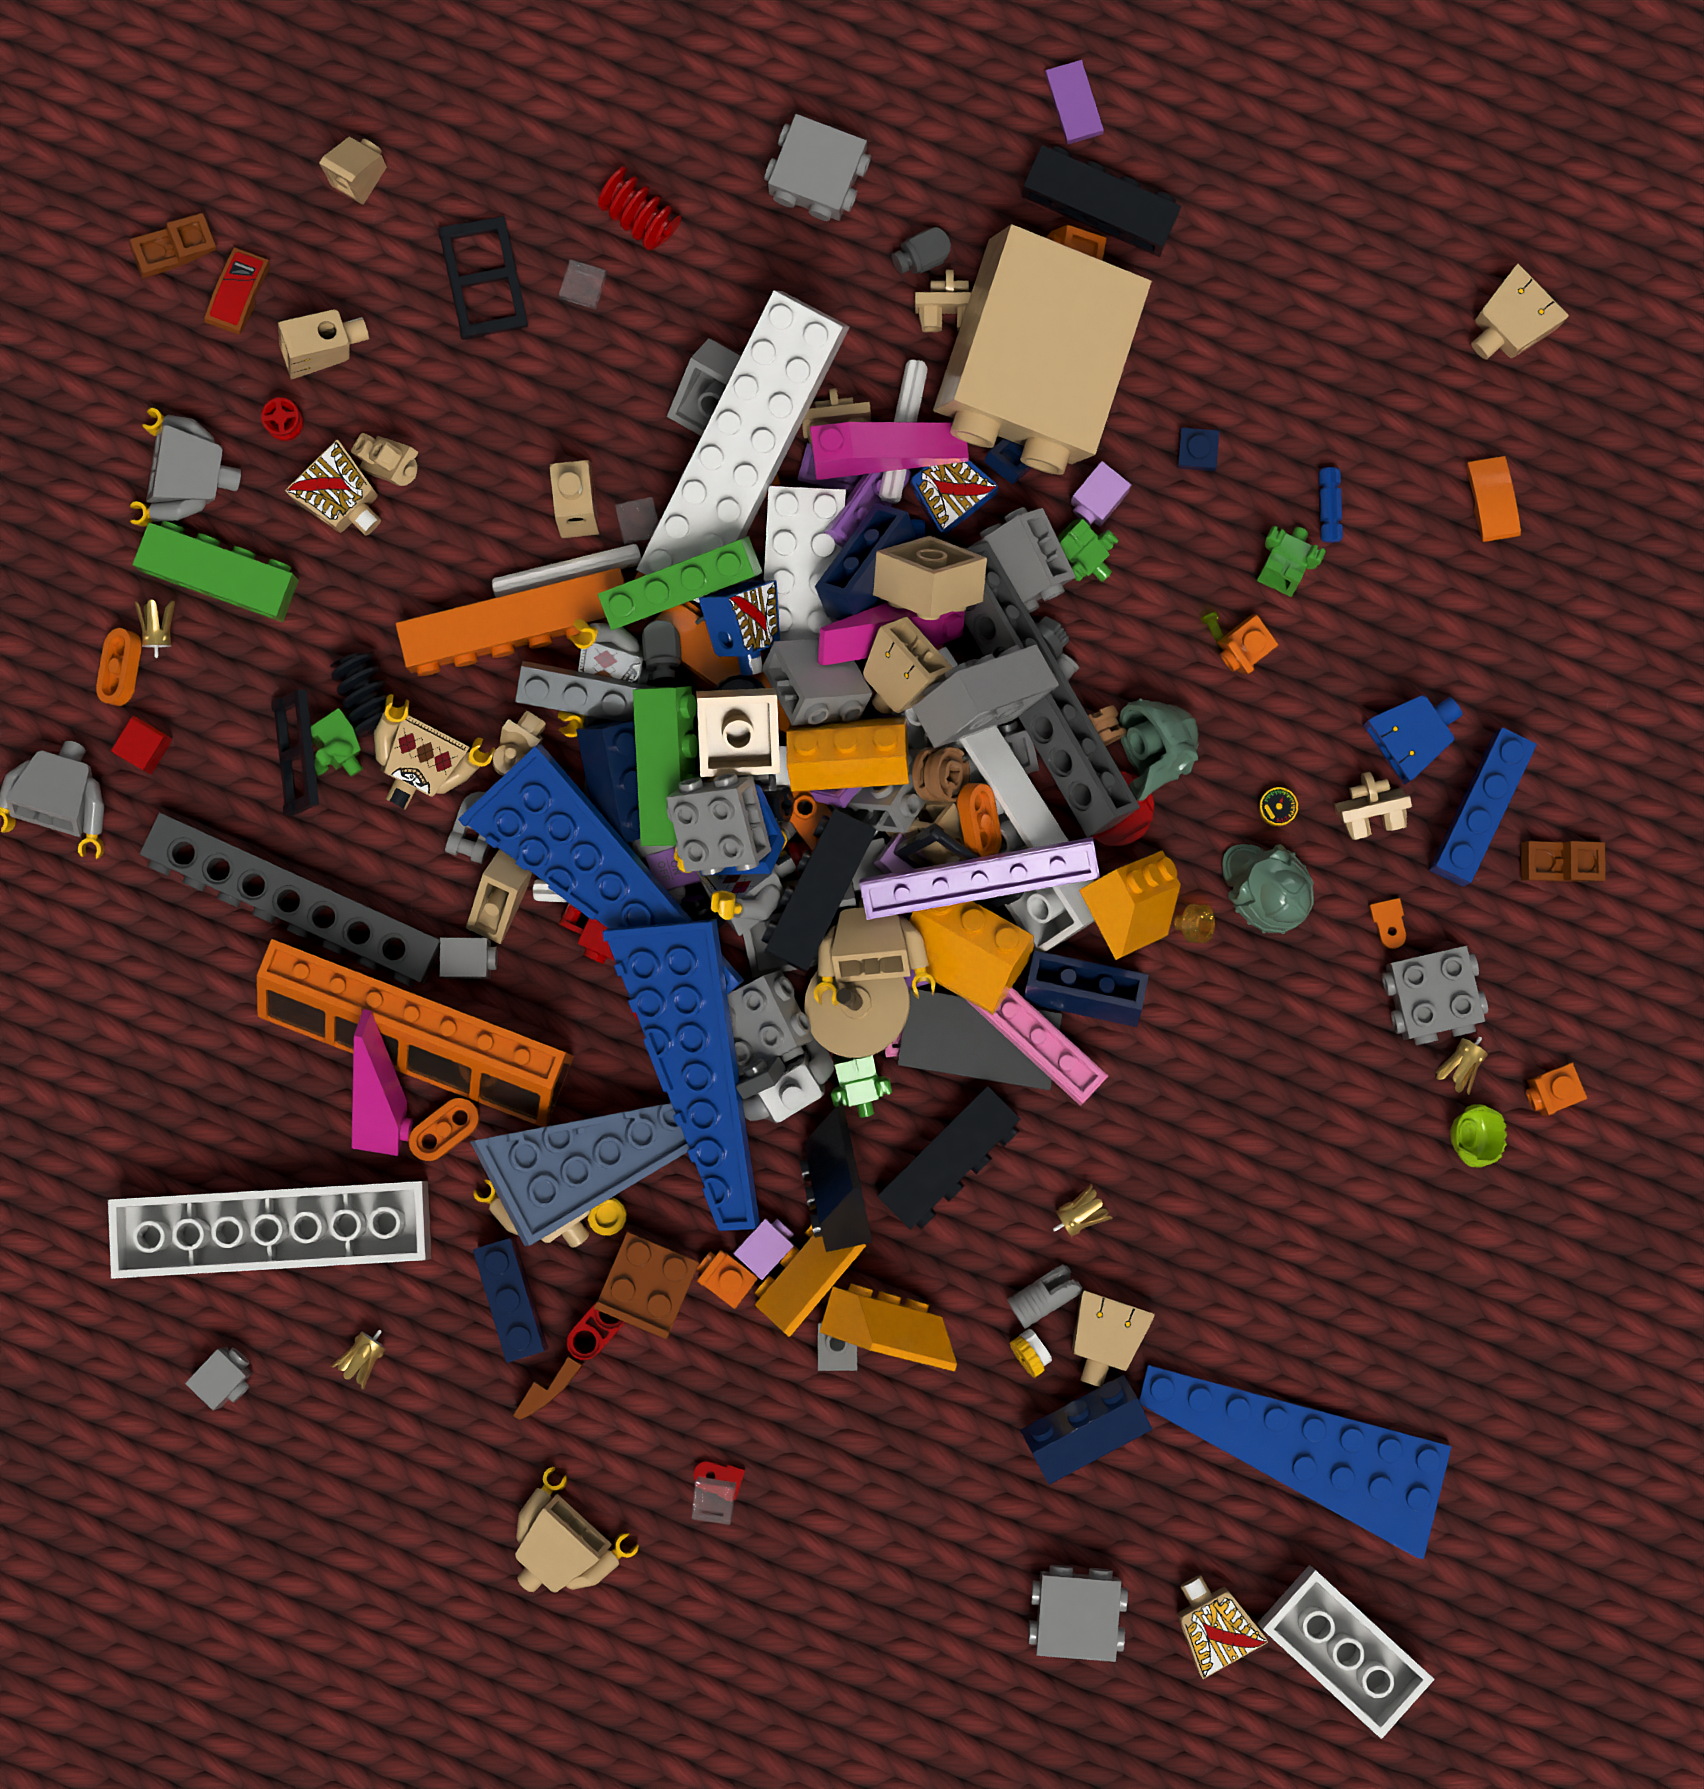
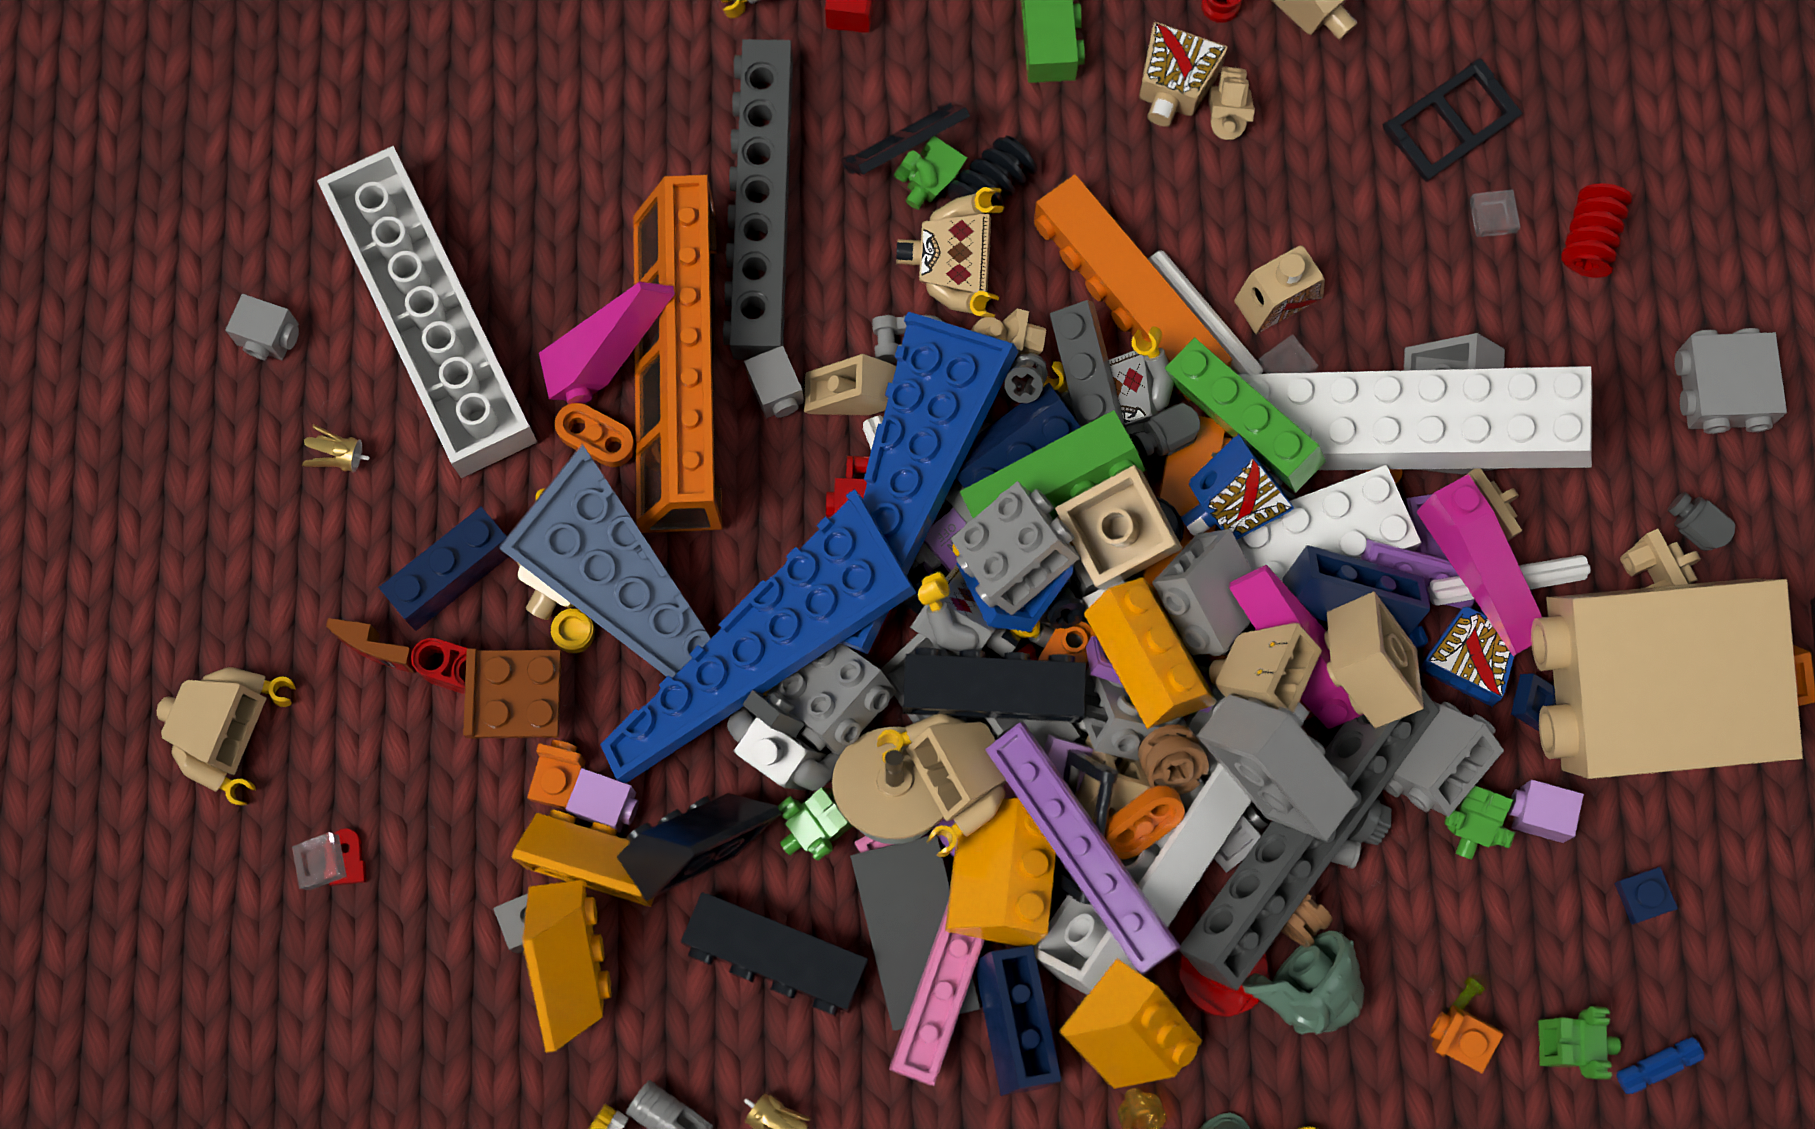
camera: 65 degrees right, 10 degrees down
none -> dark grey bush [1005,353,1048,403]

